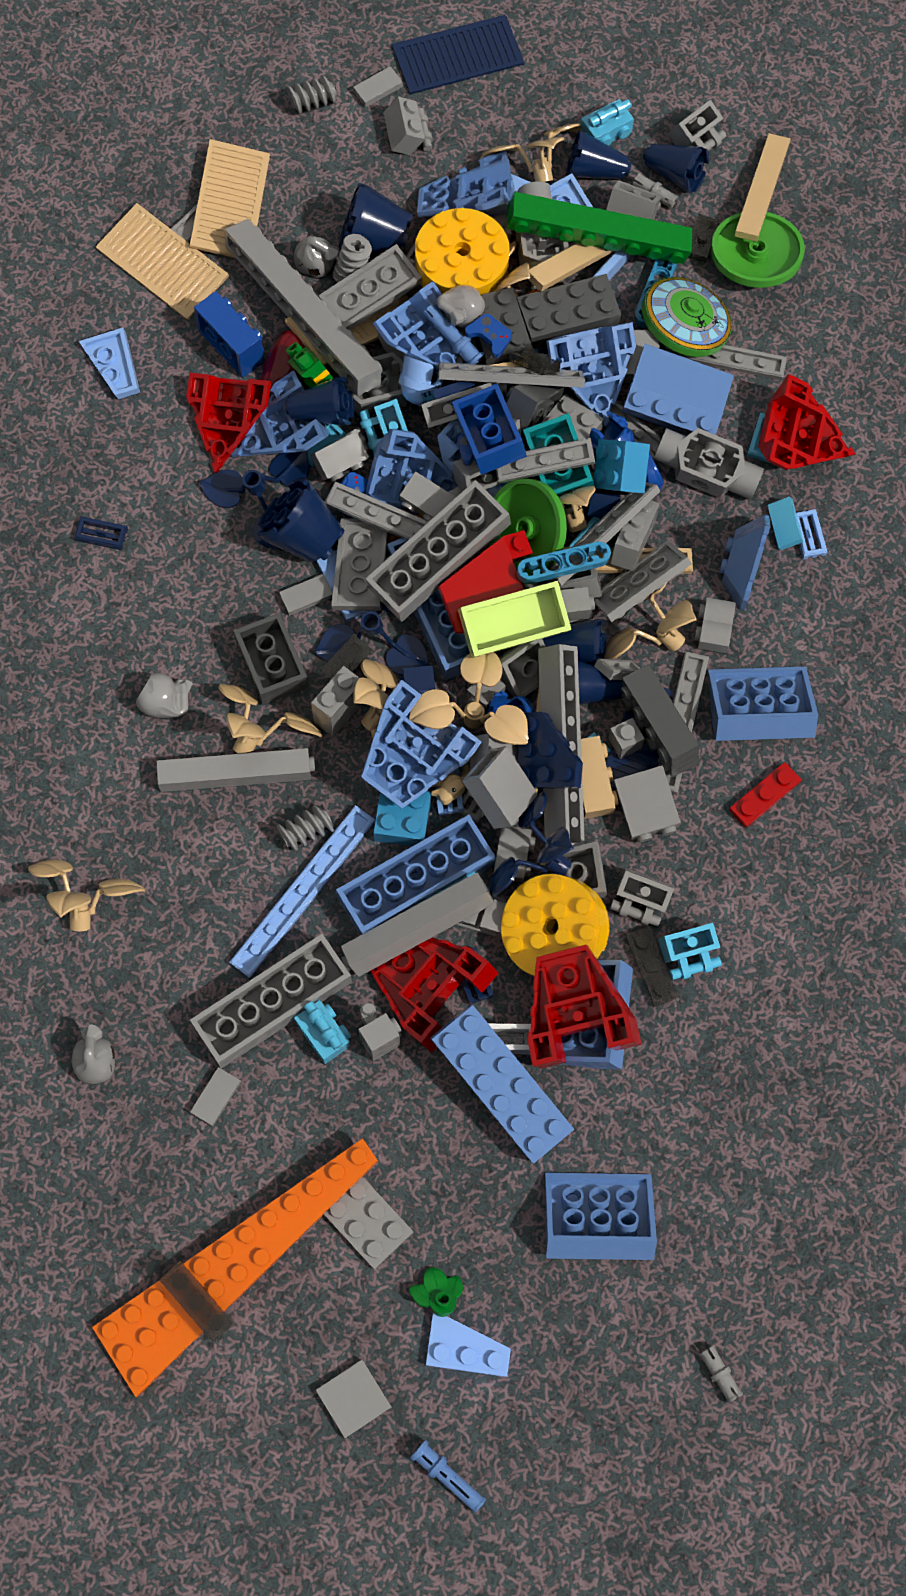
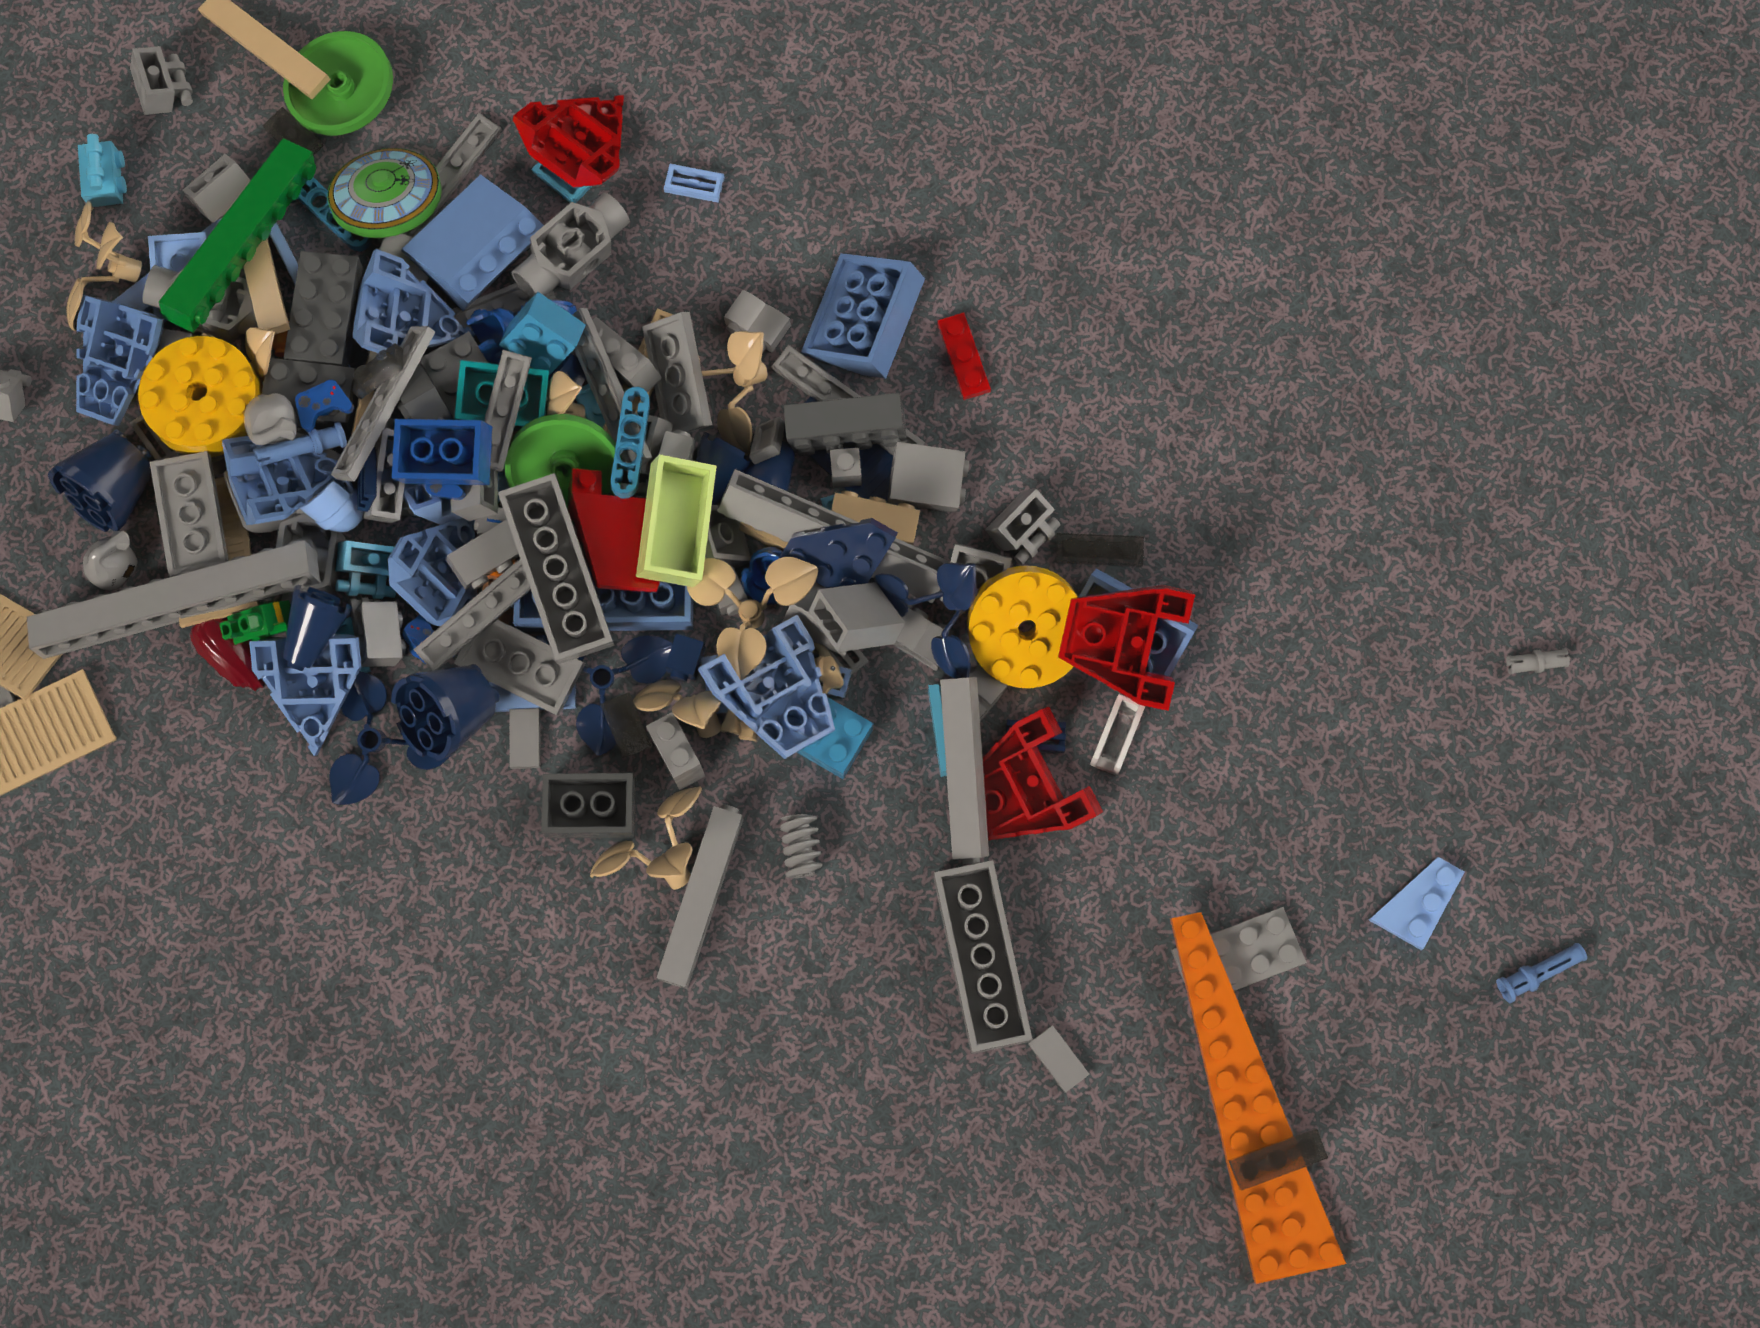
camera: 65 degrees left, 5 degrees up
tan plant [28,859,145,932] -> none
light grey piece [72,1024,115,1084] -> none
dark blue tile [74,516,128,551] -> none
light blue wing [79,327,140,399] -> none
light grey piece [136,673,193,718] -> none
red wedge [186,372,271,473] -> none
blue brick [194,291,264,378] -> none
light blue tile [229,805,376,979] -> none
medium azure brick [294,1000,351,1064] -> none
light grey tile [316,1360,392,1438] -> none
light grey piece [333,234,372,282] -> none
medium blue brick [336,815,495,935] -> none
light grey brick [359,1003,402,1061] -> none
green plate [409,1267,463,1317] -> none
medium blue brick [430,1004,574,1164] -> none
medium blue slope [545,1173,657,1260] -> none
dark blue cone [566,131,632,180] -> none
light grey pin [632,173,679,209] -> none
dark blue cone [643,144,709,193] -> none
medium azure brick [658,923,722,980] -> none
medium blue wedge [719,514,770,610] -> none
medium azure tile [768,496,803,550] -> none

